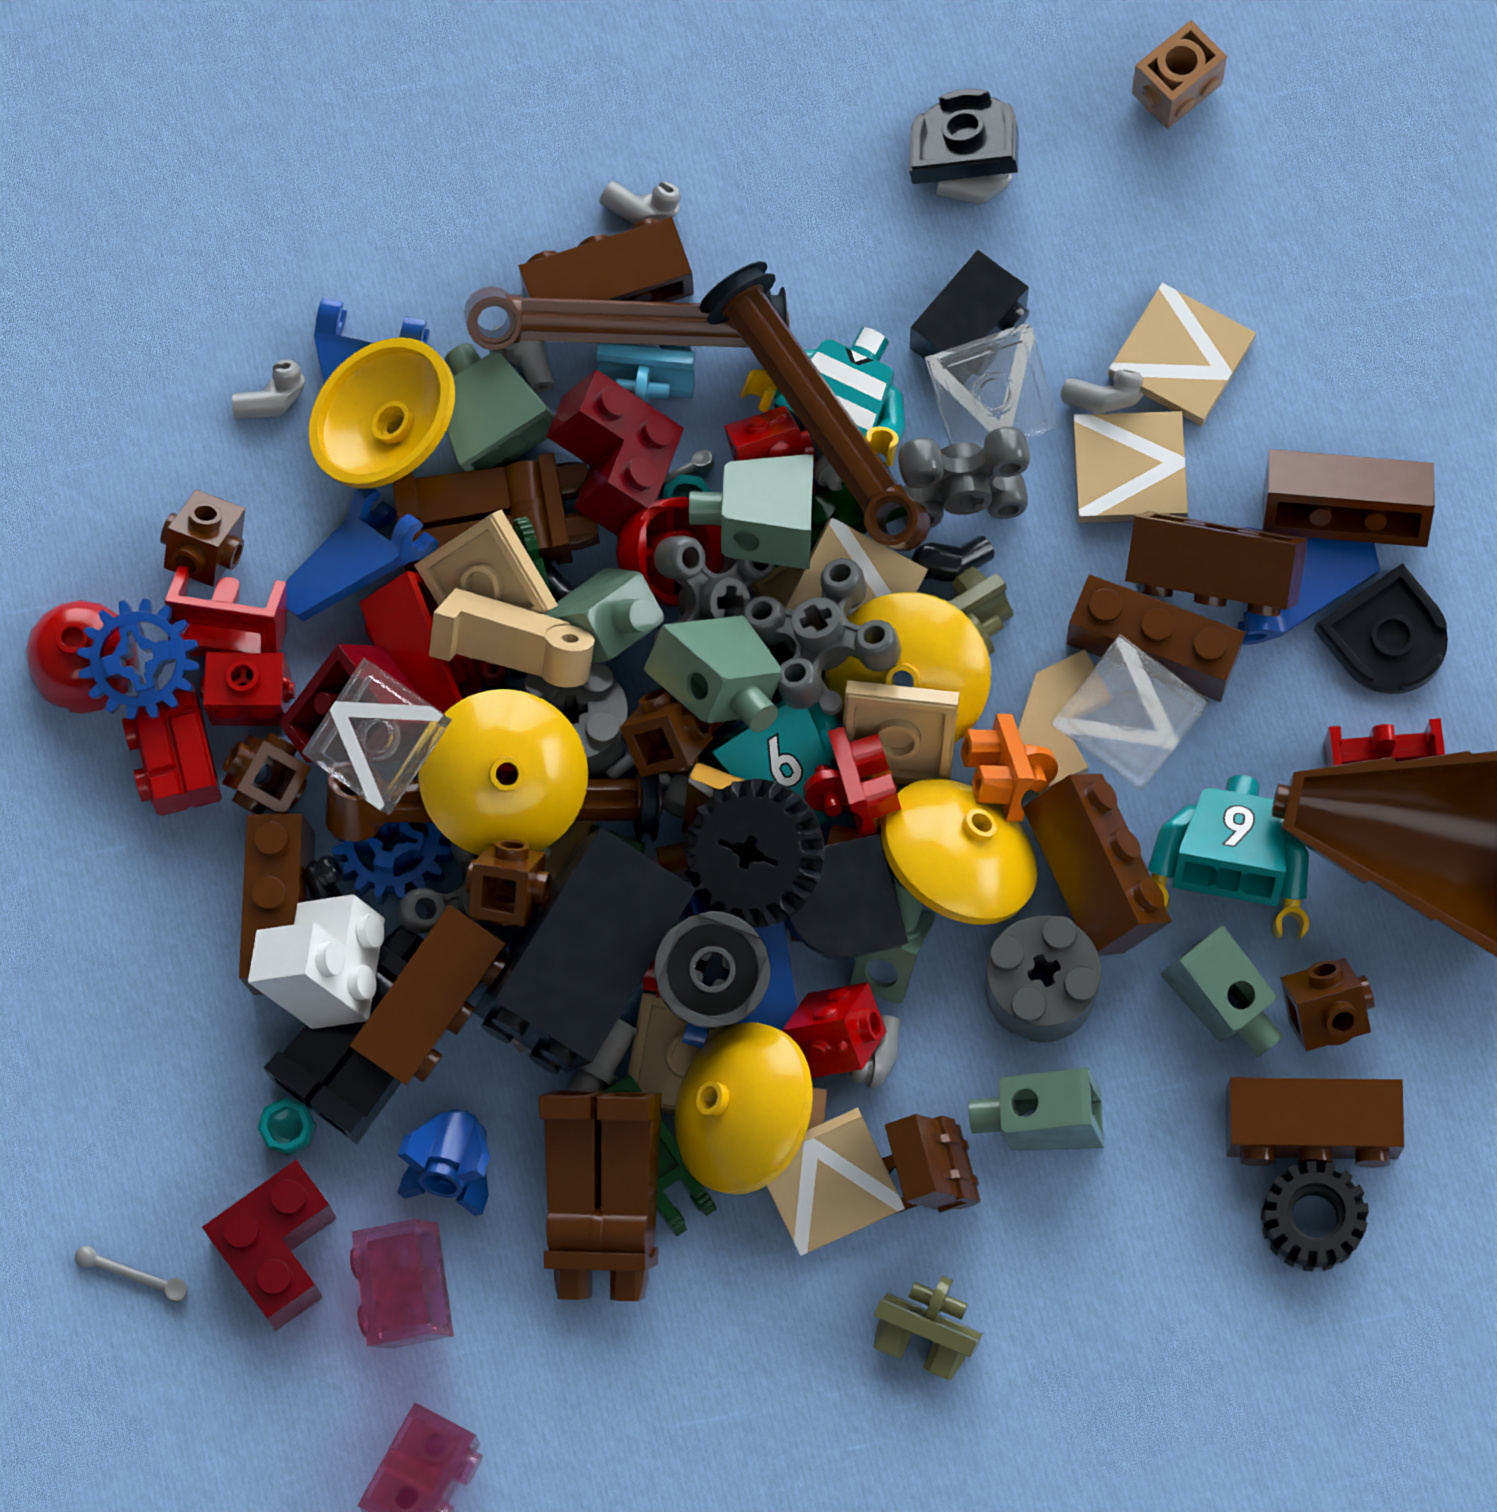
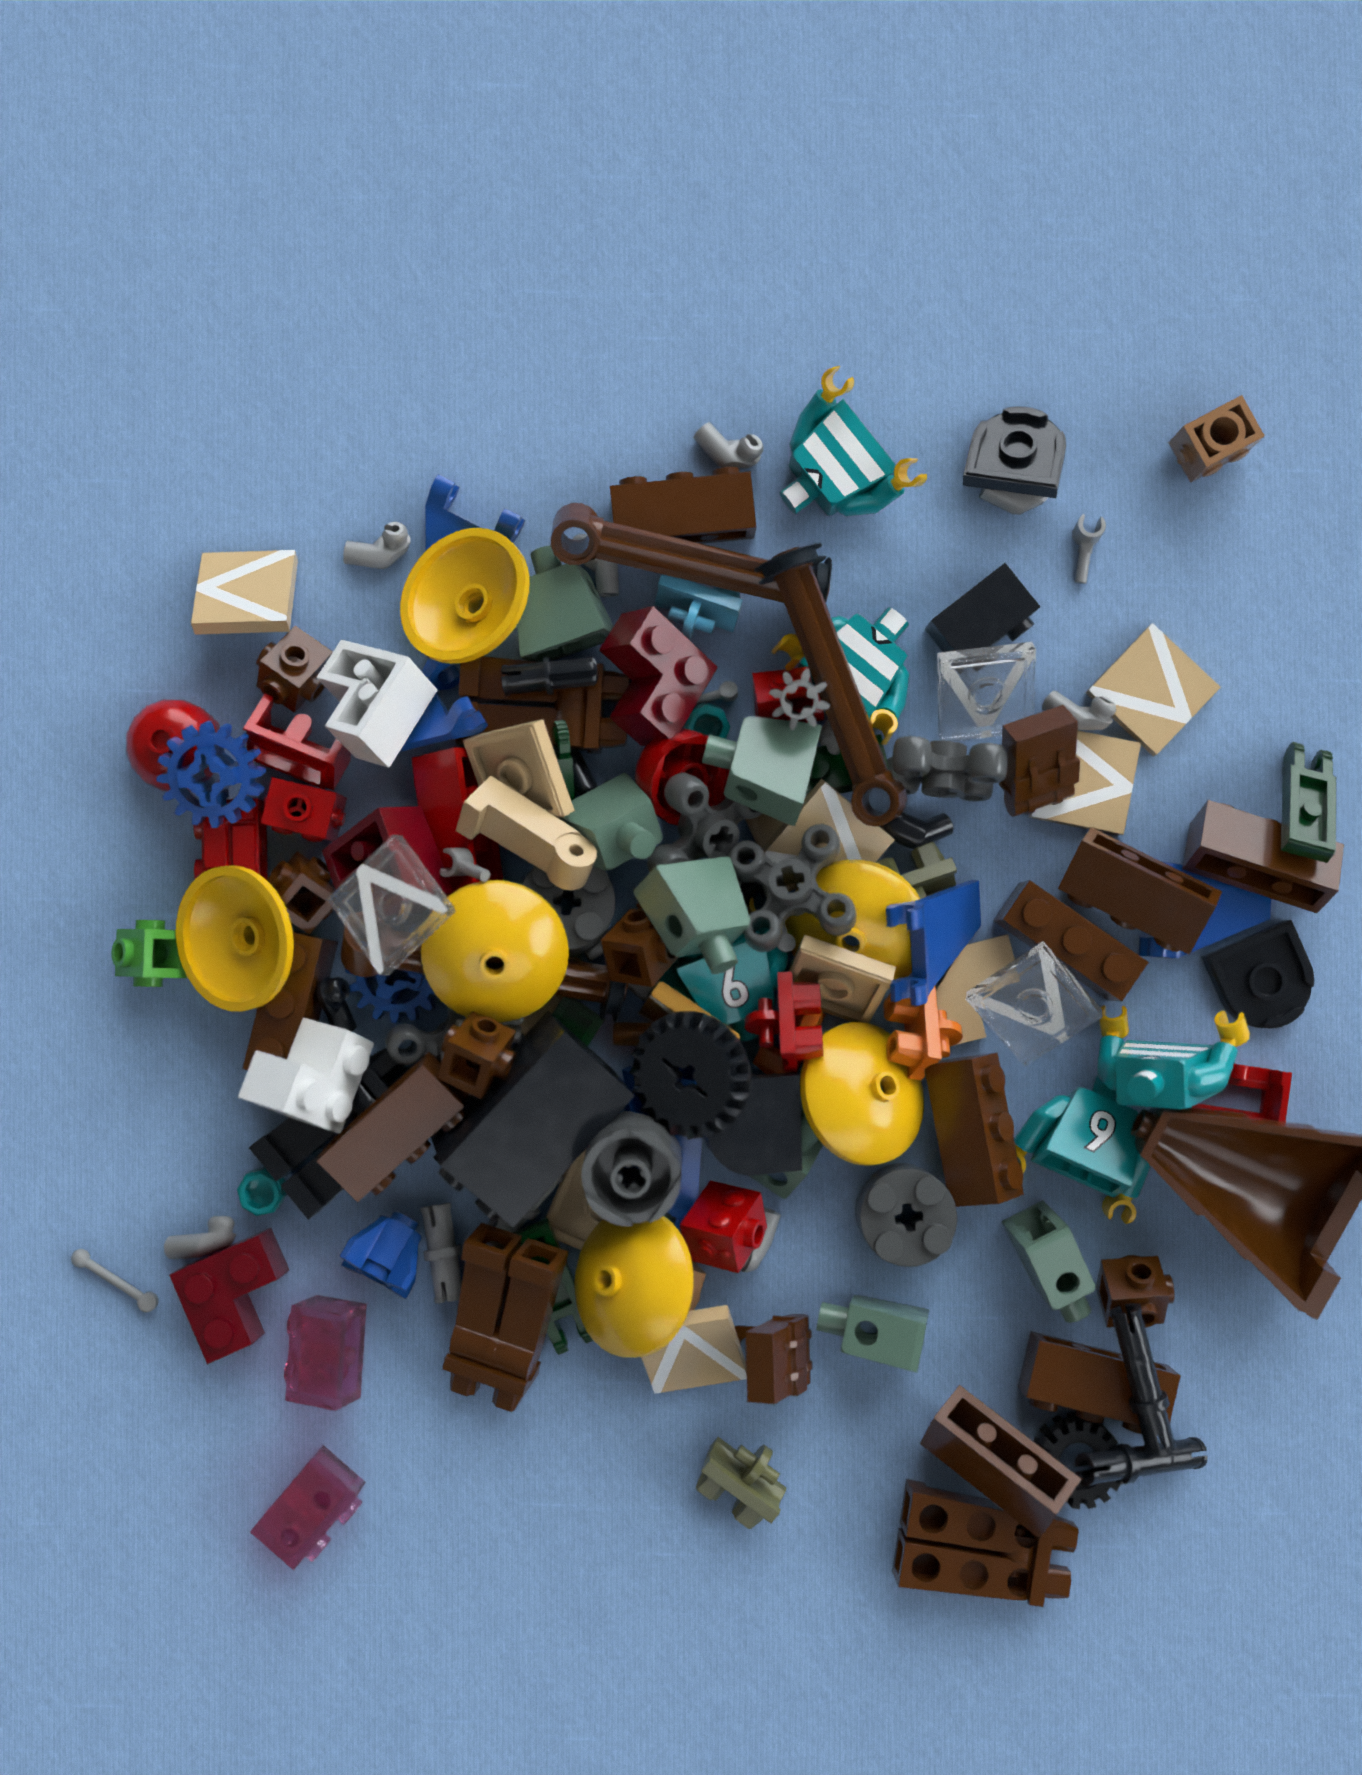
camera: 10 degrees right, 15 degrees up
none -> bright green brick [111,920,187,987]
none -> light grey arm [164,1216,236,1259]
none -> yellow dish [176,866,294,1012]
none -> tan tile [191,550,298,635]
none -> white brick [316,640,437,768]
none -> light grey pin [420,1203,462,1304]
none -> light grey hand [440,848,490,881]
none -> black axle [501,657,598,696]
none -> light grey gear [769,669,830,730]
none -> teal torso [779,366,927,517]
none -> blue flag [886,879,981,1006]
none -> reddish brown hips [892,1479,1079,1607]
none -> reddish brown brick [920,1385,1082,1539]
none -> reddish brown piece [999,705,1080,817]
none -> light grey hand [1072,514,1106,584]
none -> black pin [1074,1437,1208,1486]
none -> teal torso [1097,1005,1250,1109]
none -> black pin [1110,1303,1177,1455]
none -> hinge [1281,742,1336,863]

